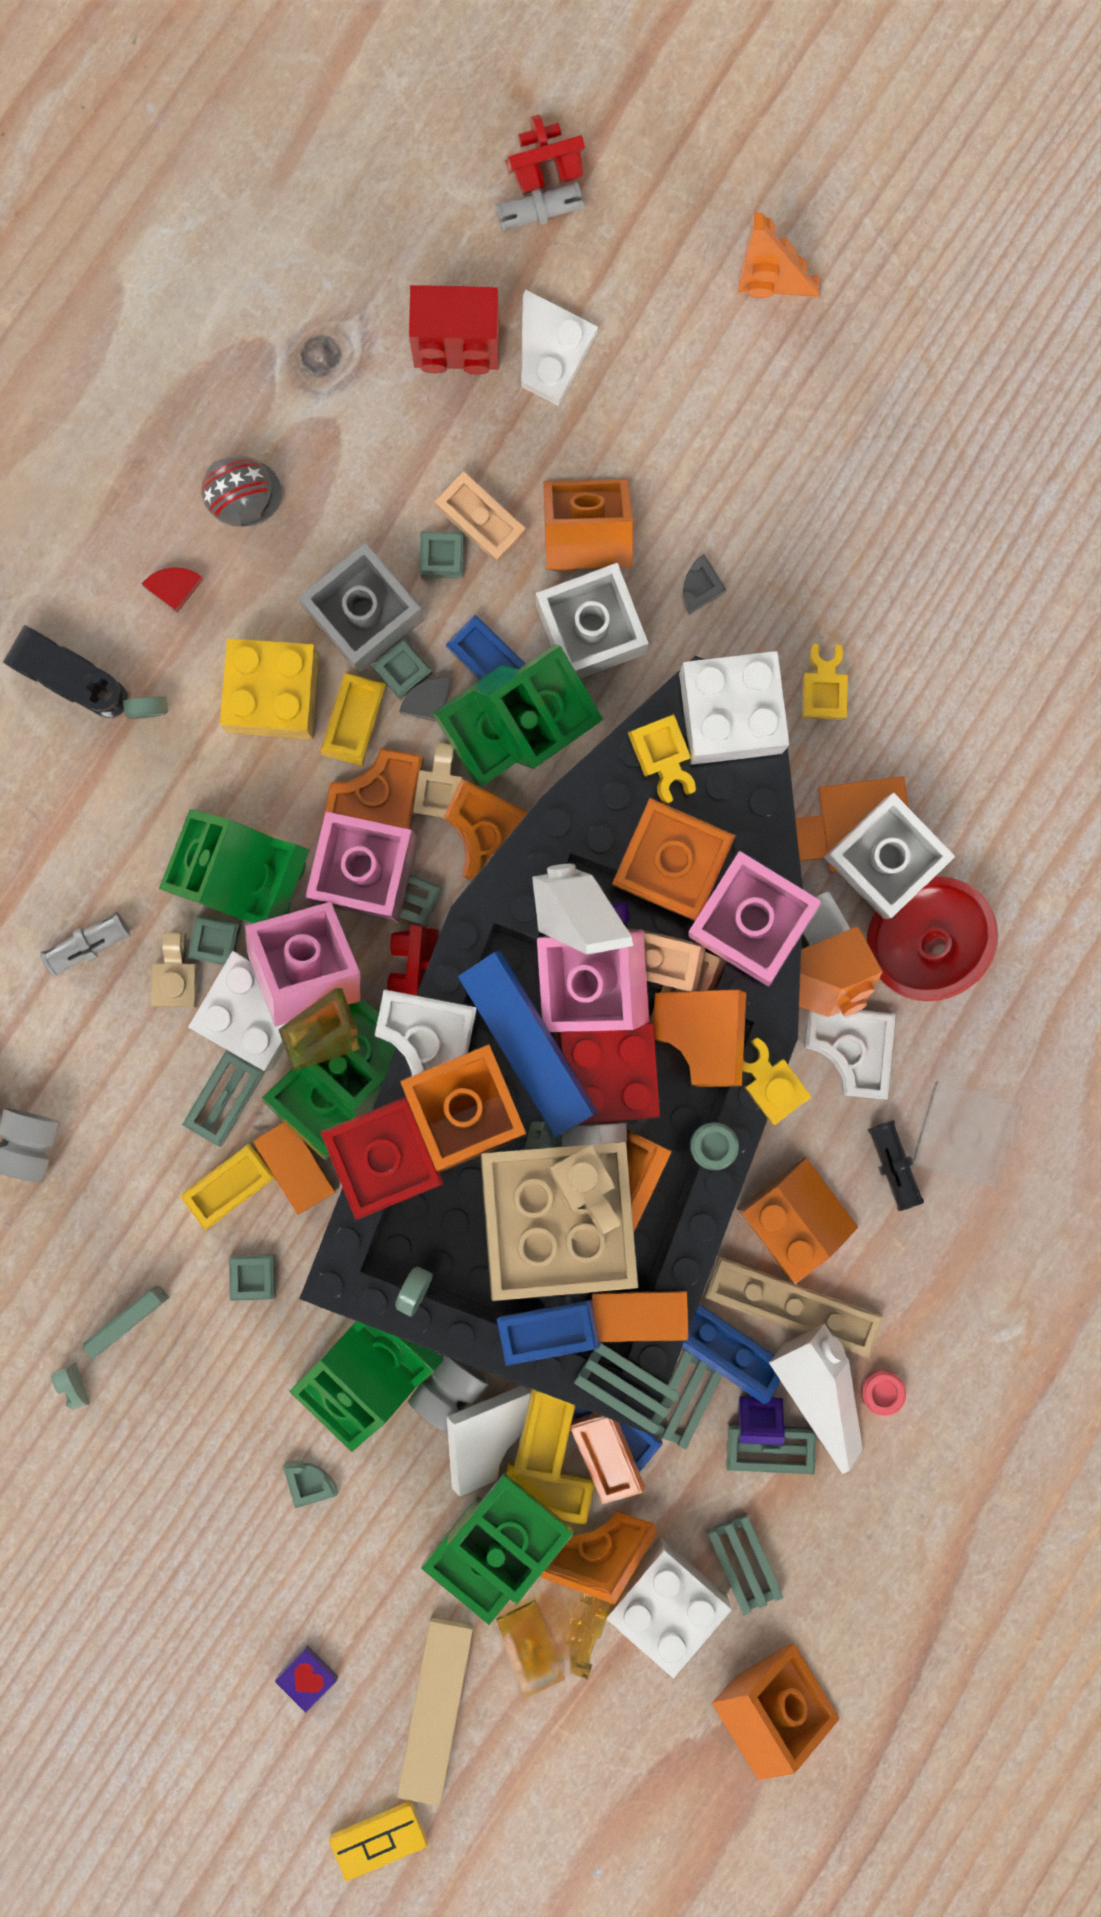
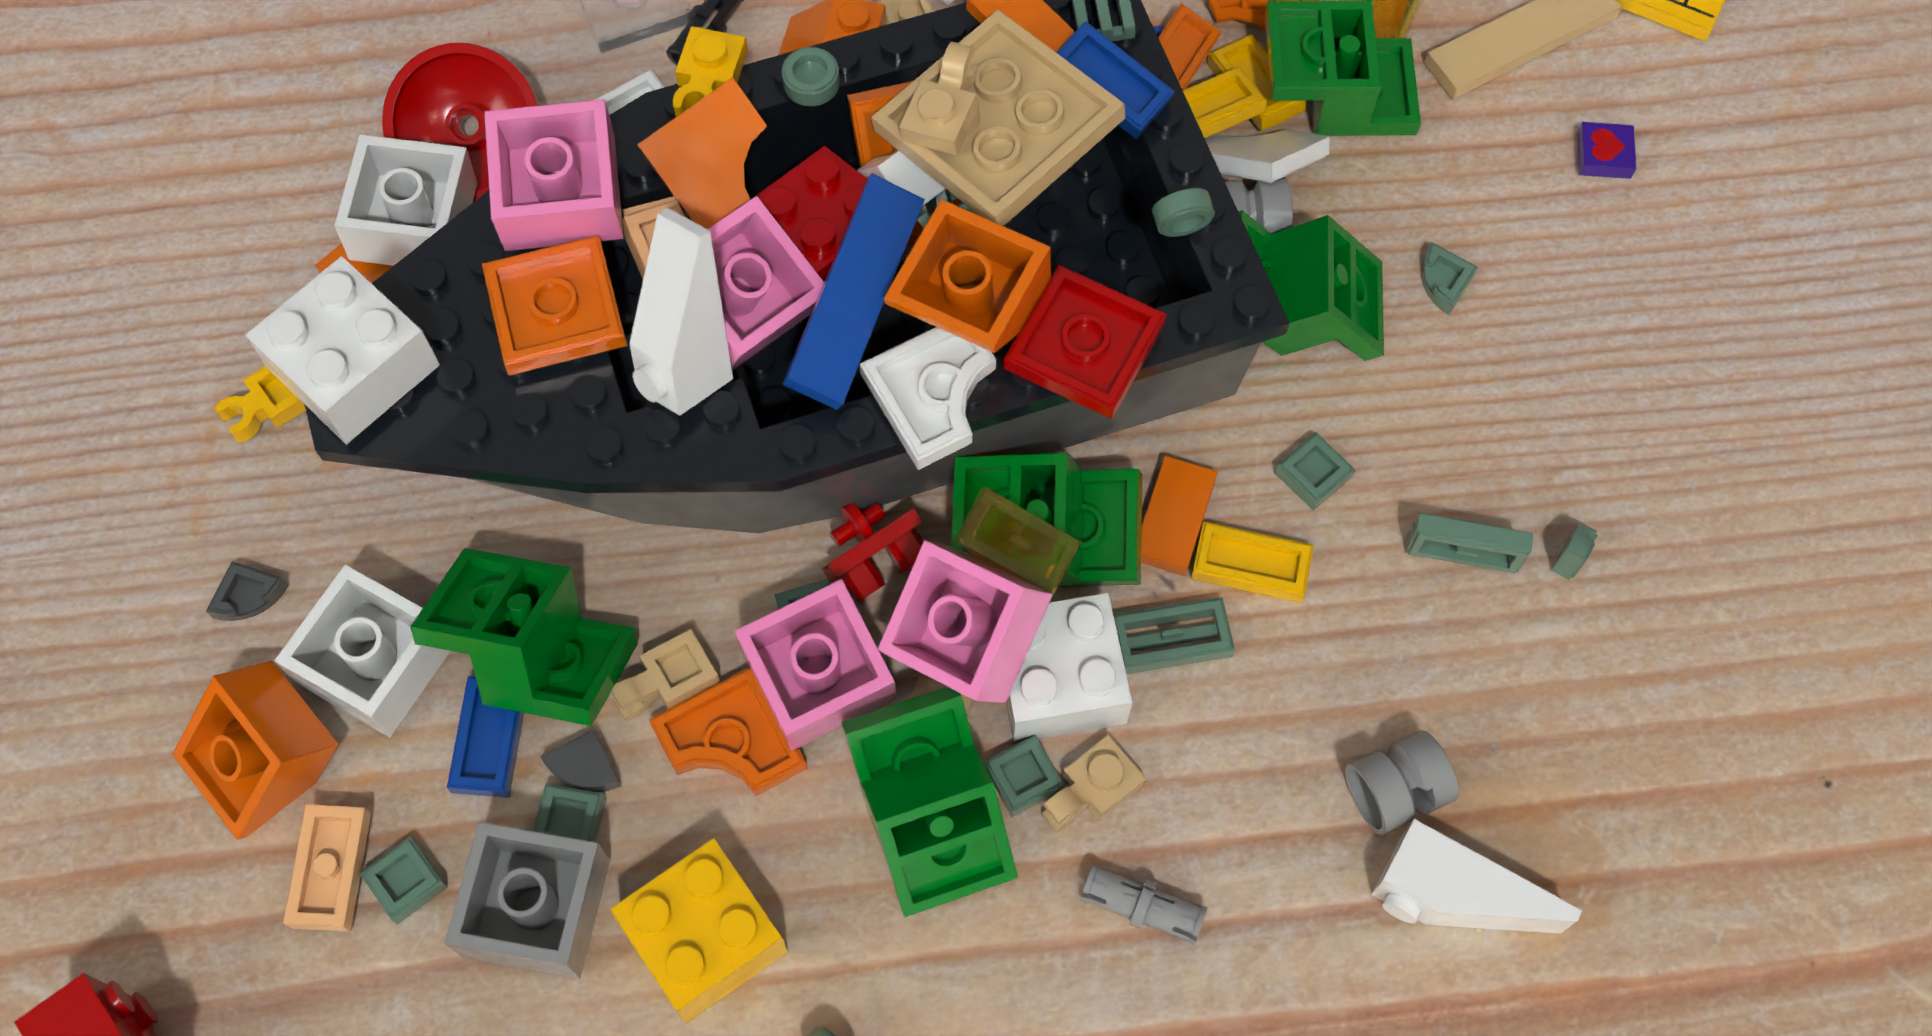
camera: 125 degrees left, 20 degrees down
yellow tile [320,673,386,766] -> none
orange tile [443,780,528,881] -> none
white wing [521,290,598,406] -> none
yellow plate [628,714,696,804] -> none

